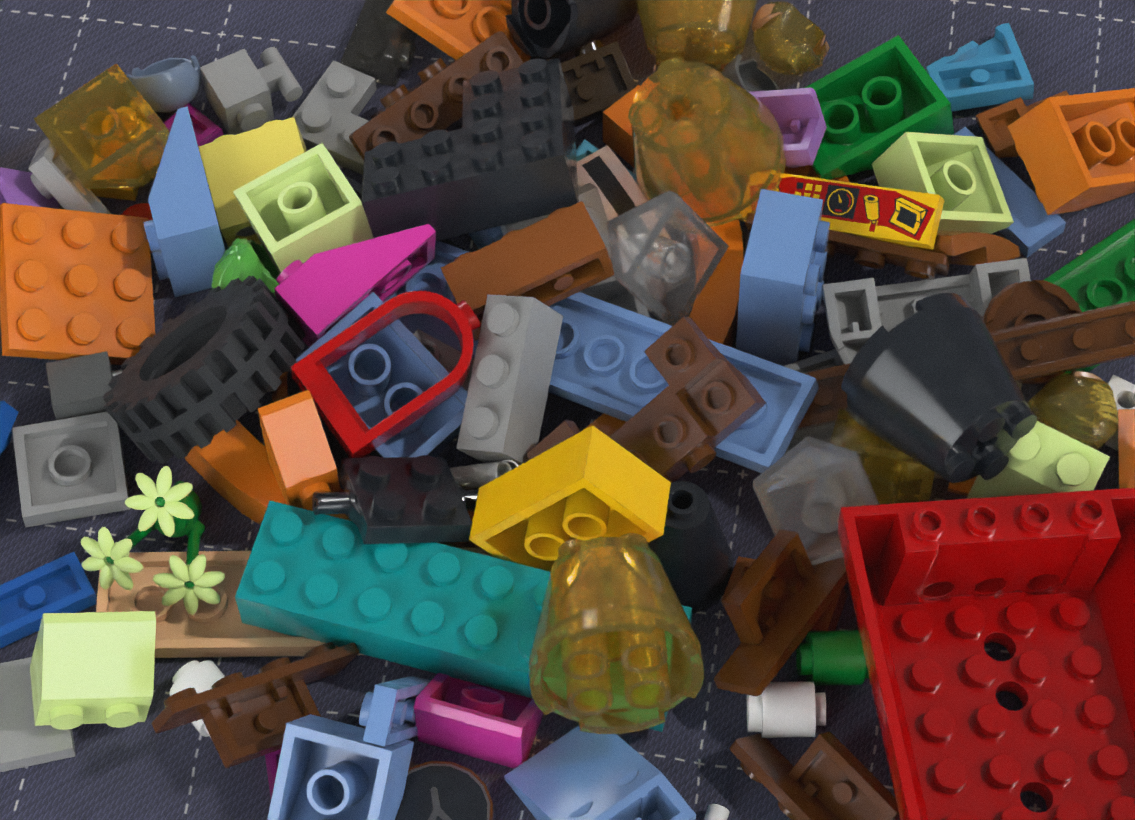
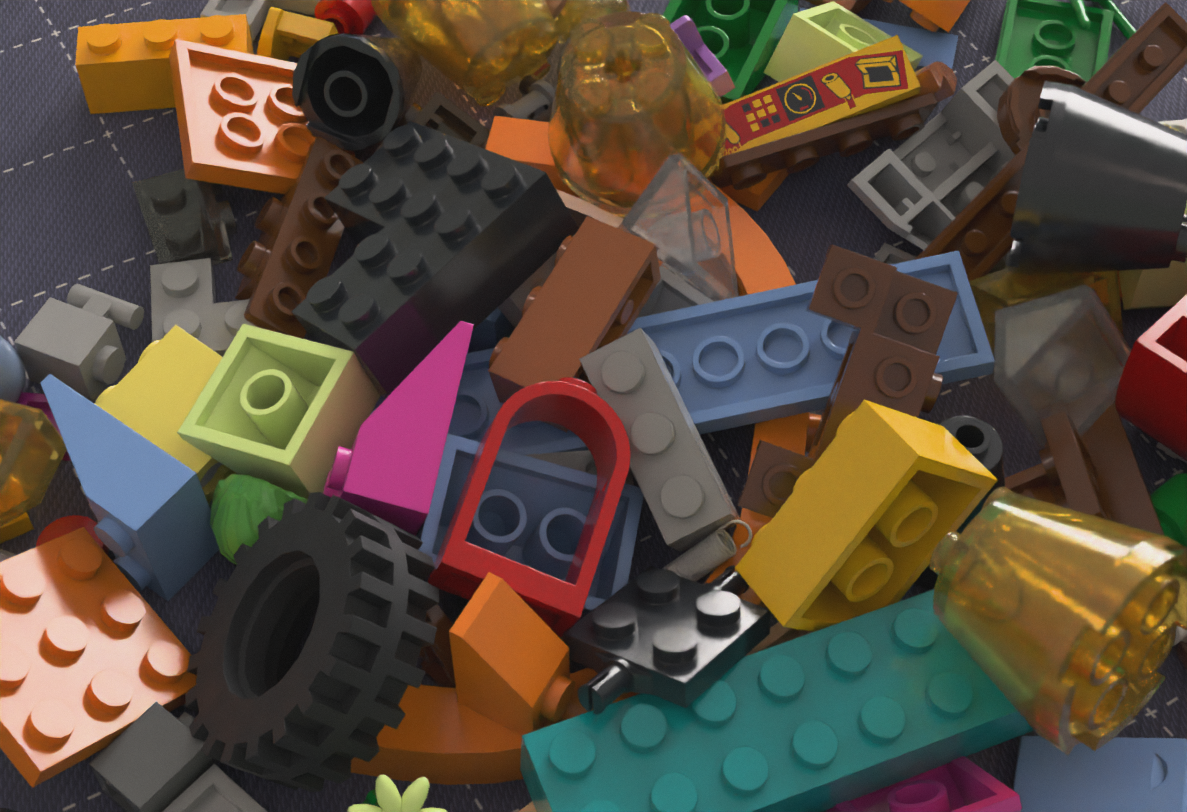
camera: 40 degrees left, 5 degrees down
medium blue brick [736,189,830,366] -> none

